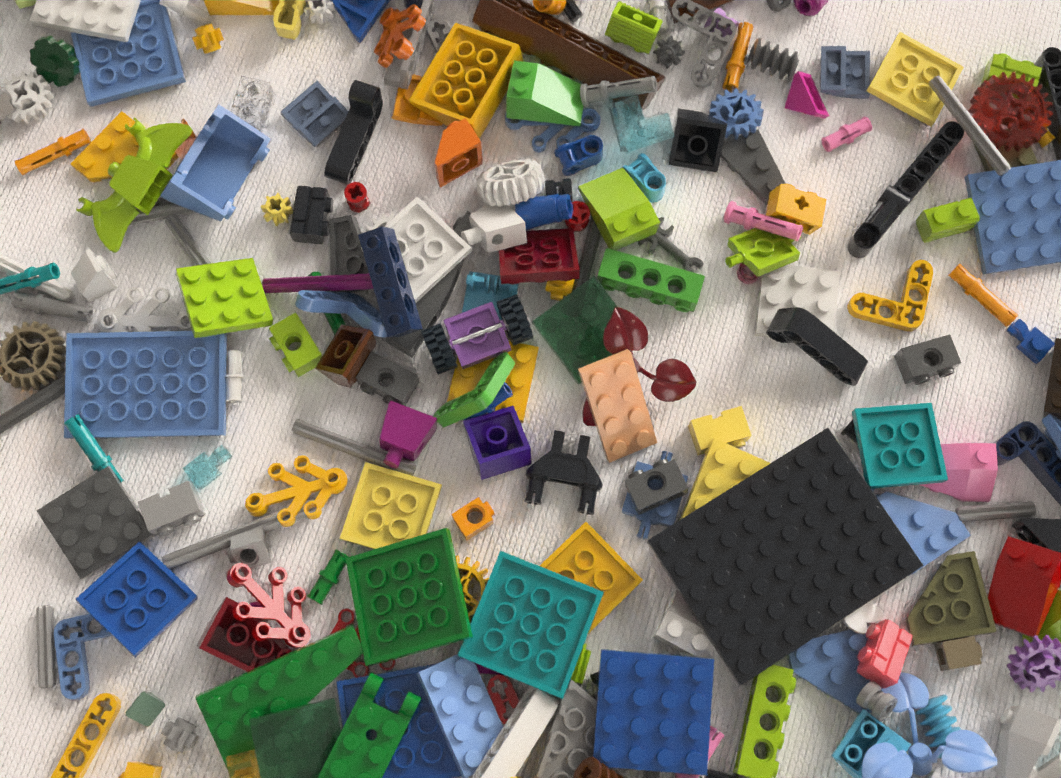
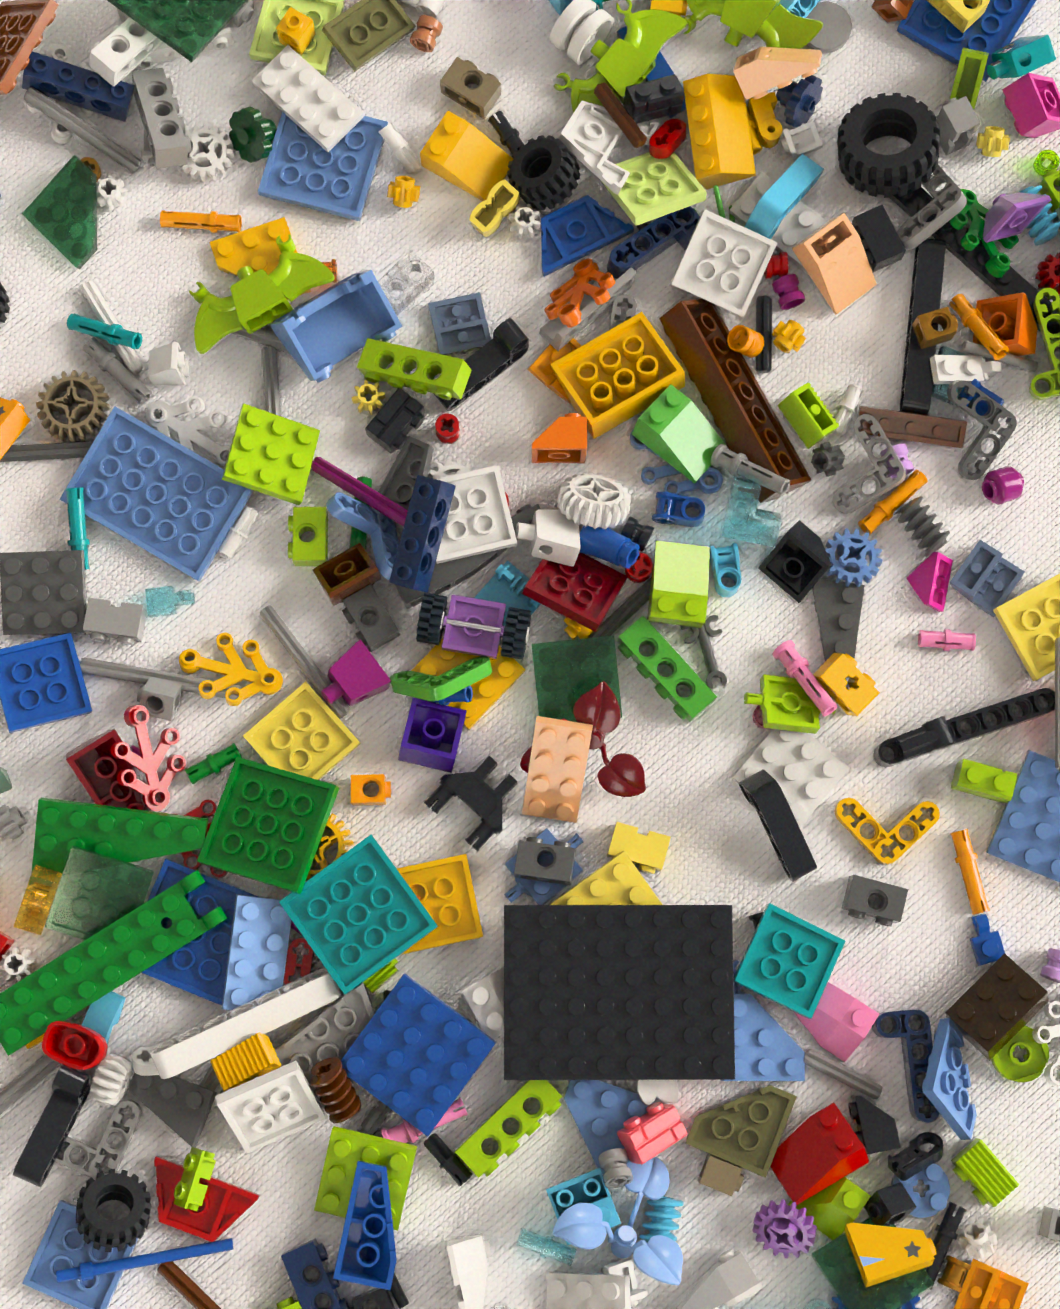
camera: 30 degrees right, 5 degrees up
none -> lime brick [357,338,472,400]

